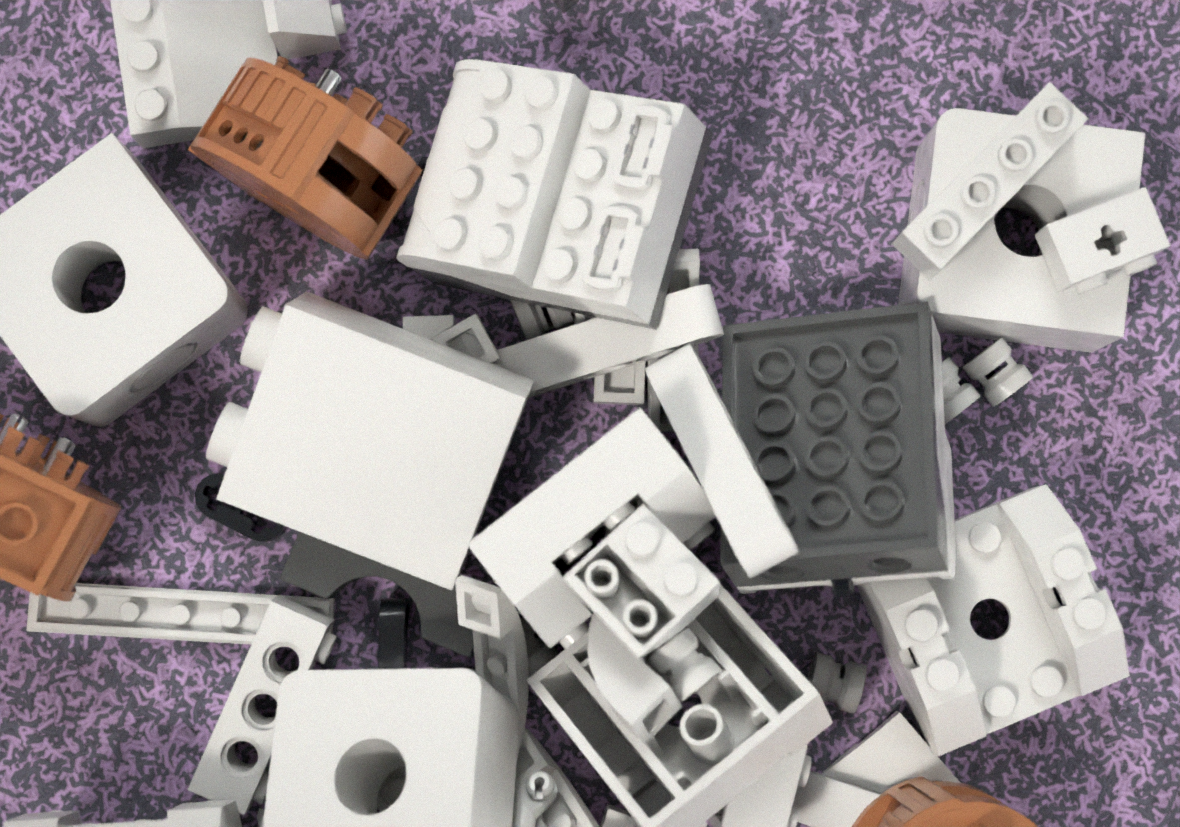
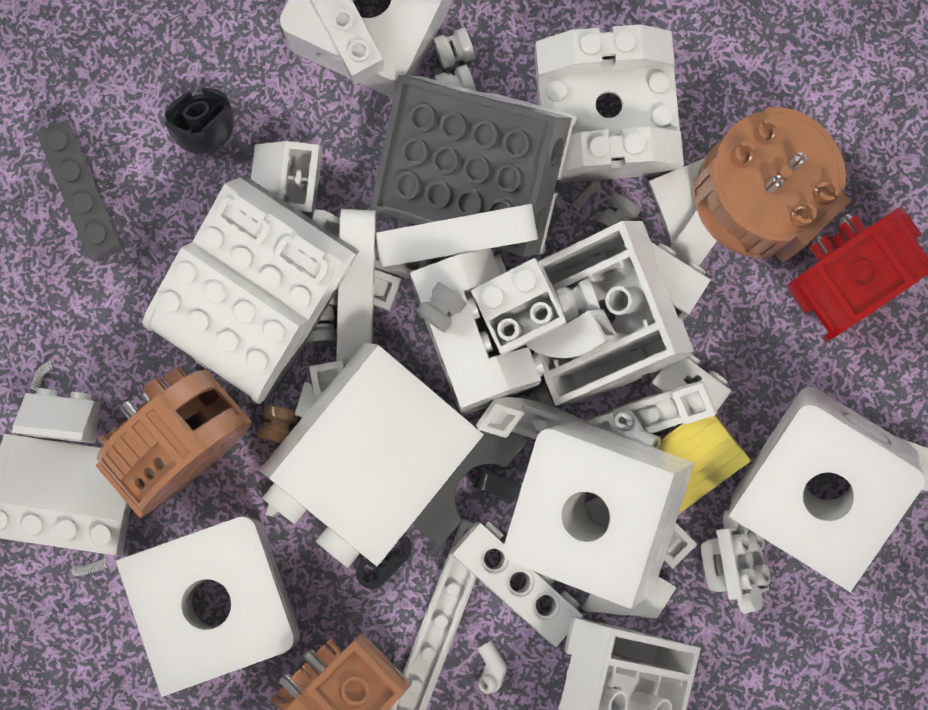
camera: 70 degrees left, 0 degrees up
none -> white leg [72,558,107,576]
none -> black cylinder [165,88,235,154]
none -> white slope [251,141,322,219]
none -> medium nougat wheel [256,404,296,444]
none -> light grey wheel [416,282,467,333]
none -> white arm [477,640,507,694]
none -> white leg [572,182,600,212]

